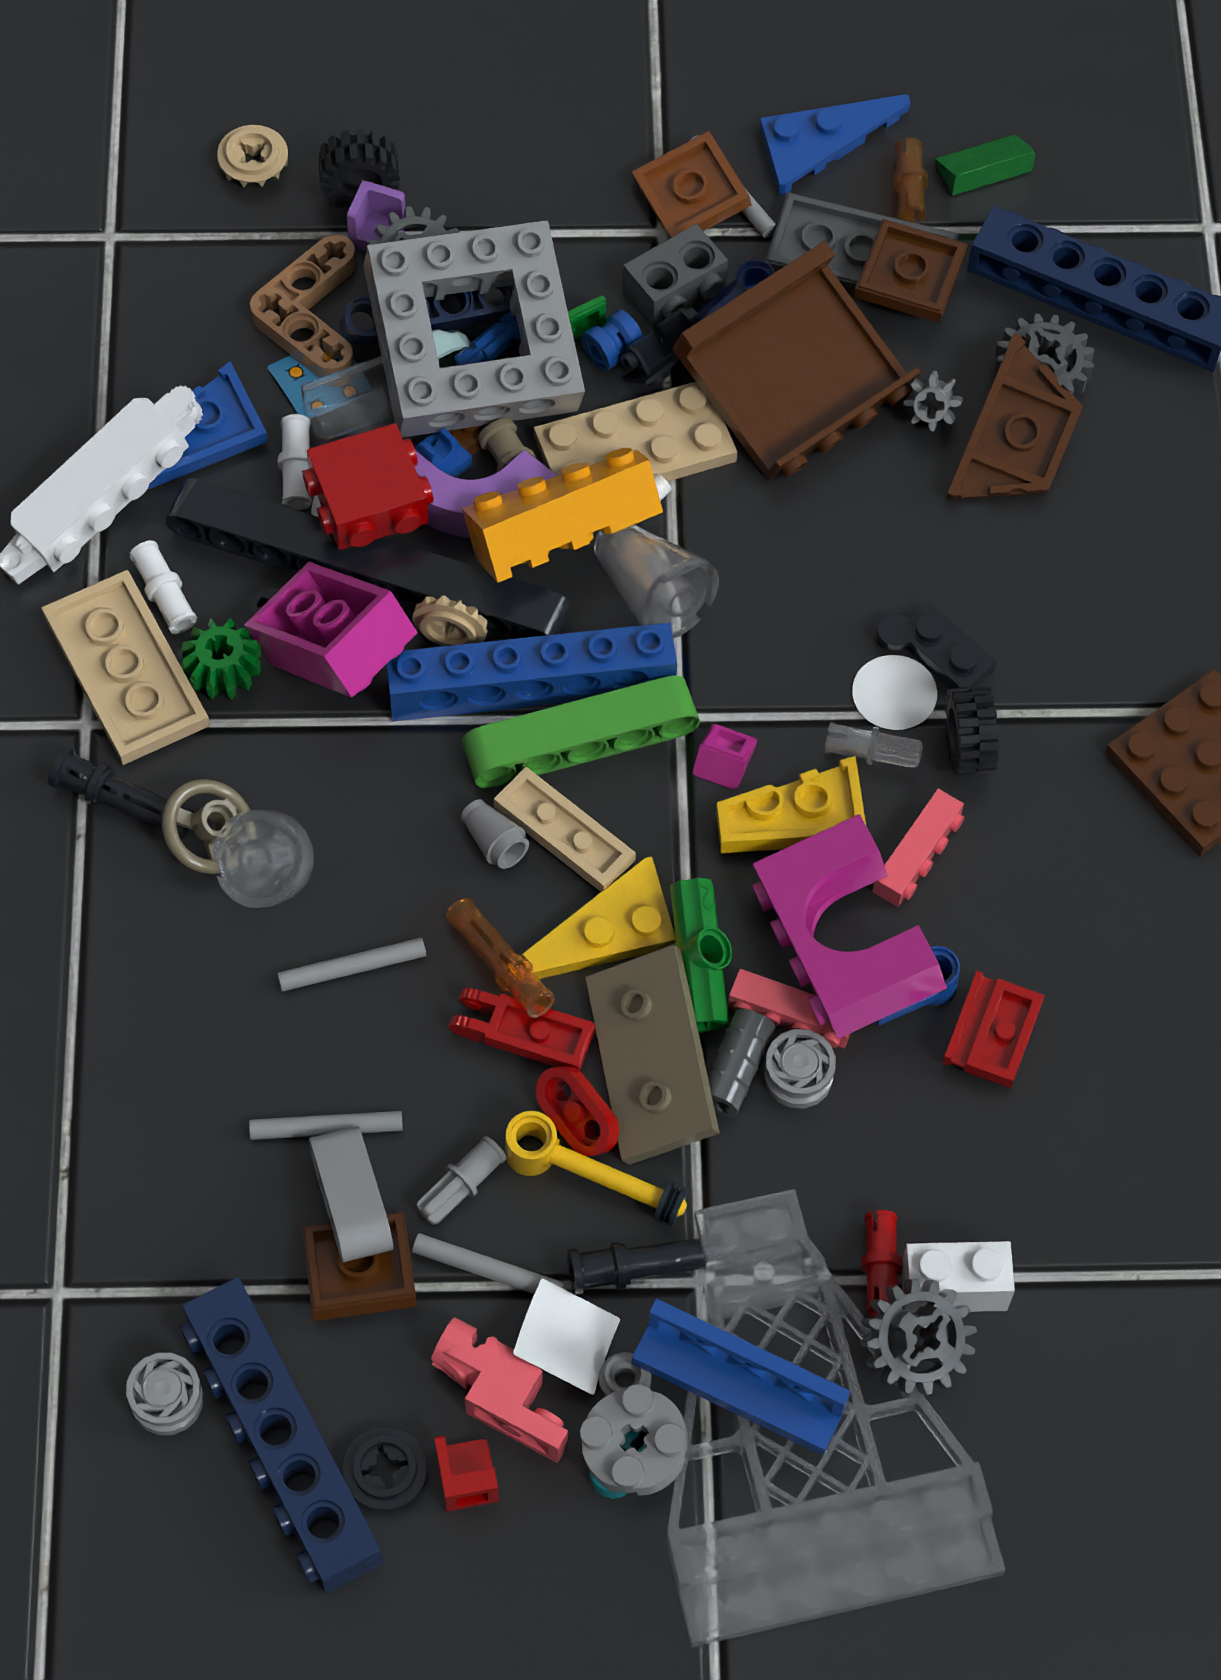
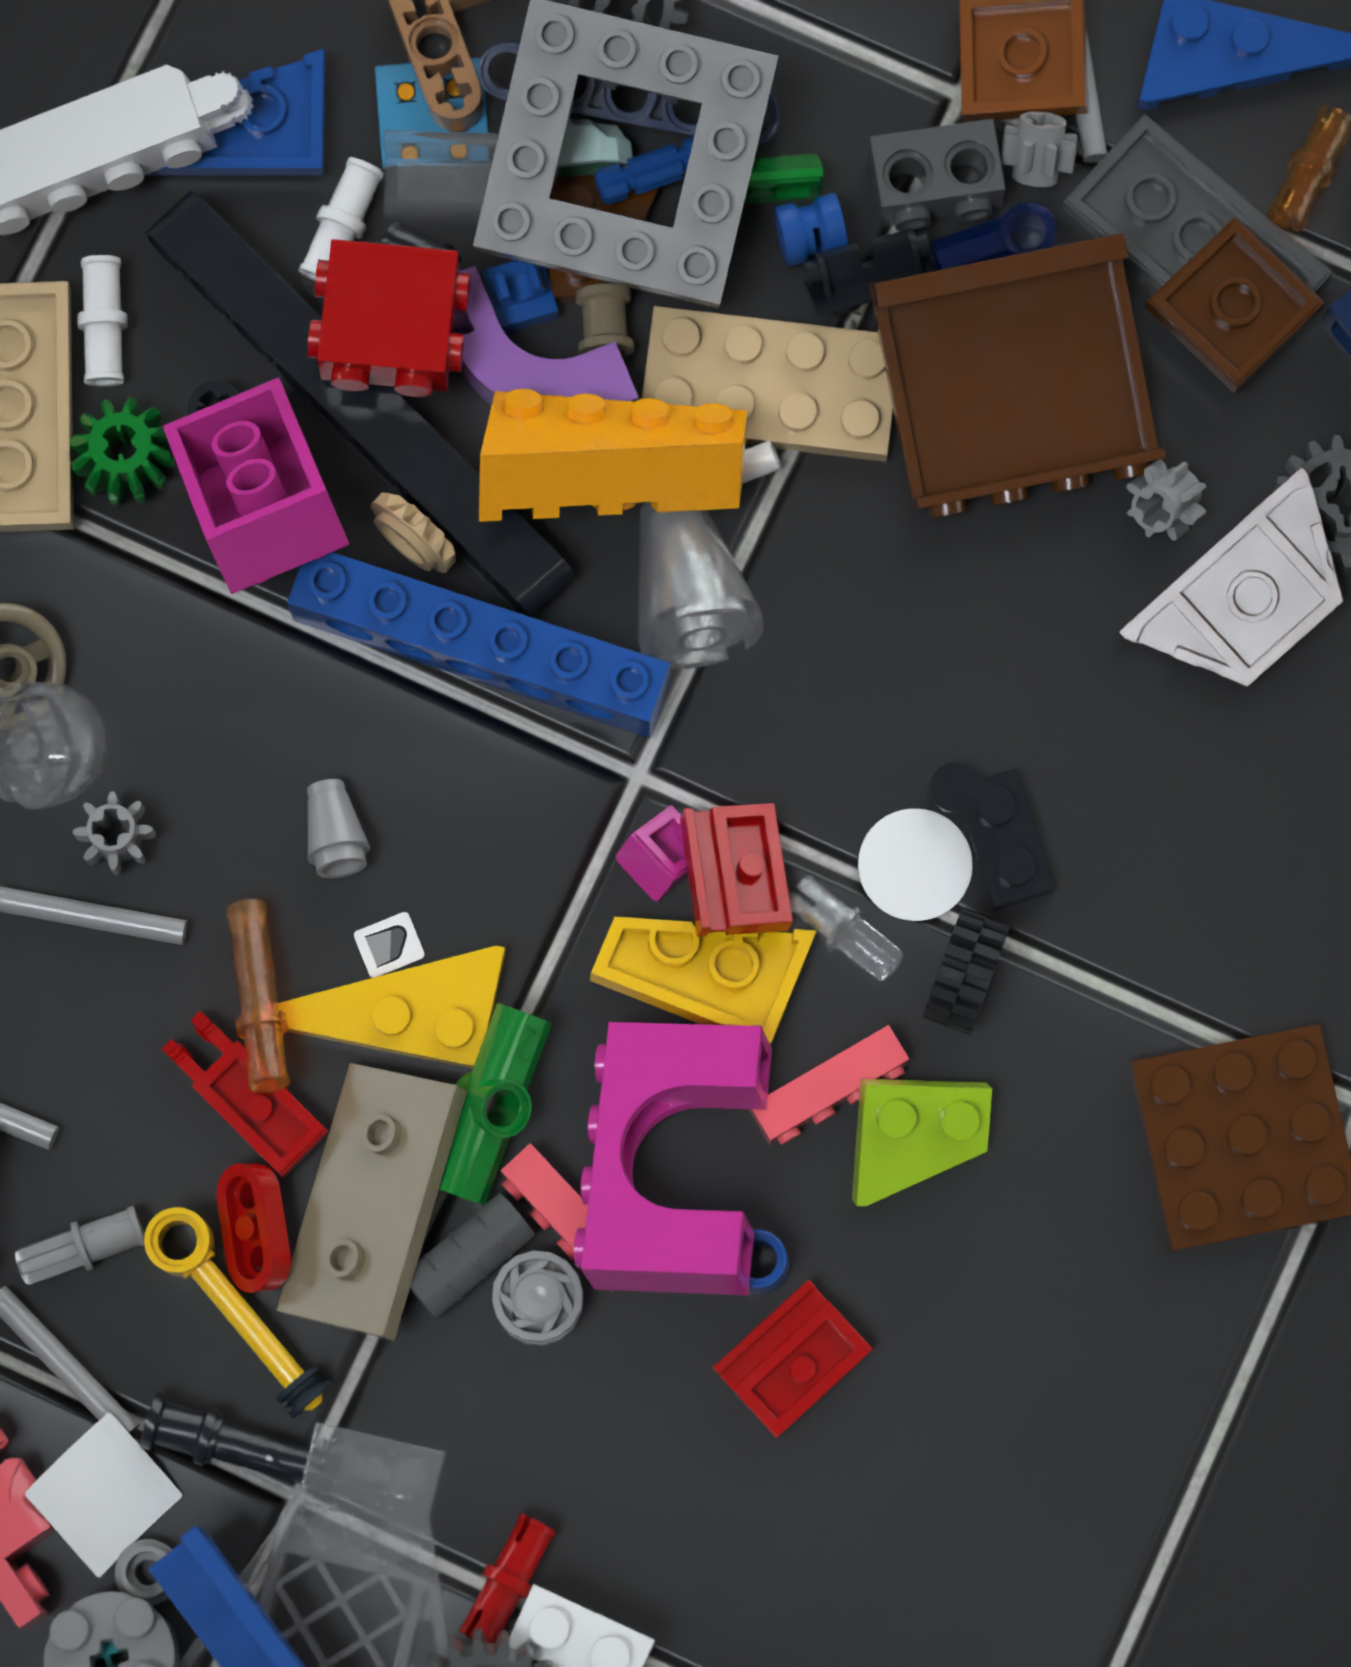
camera: 30 degrees right, 15 degrees up
bright green beam [461,675,700,788] -> none
tan plate [494,767,636,892] -> none
none -> light grey gear [73,791,156,875]
none -> white sticker [354,912,425,978]
none -> plate [680,803,793,937]
none -> lime wing [852,1079,992,1206]
none -> light grey gear [1001,112,1078,187]

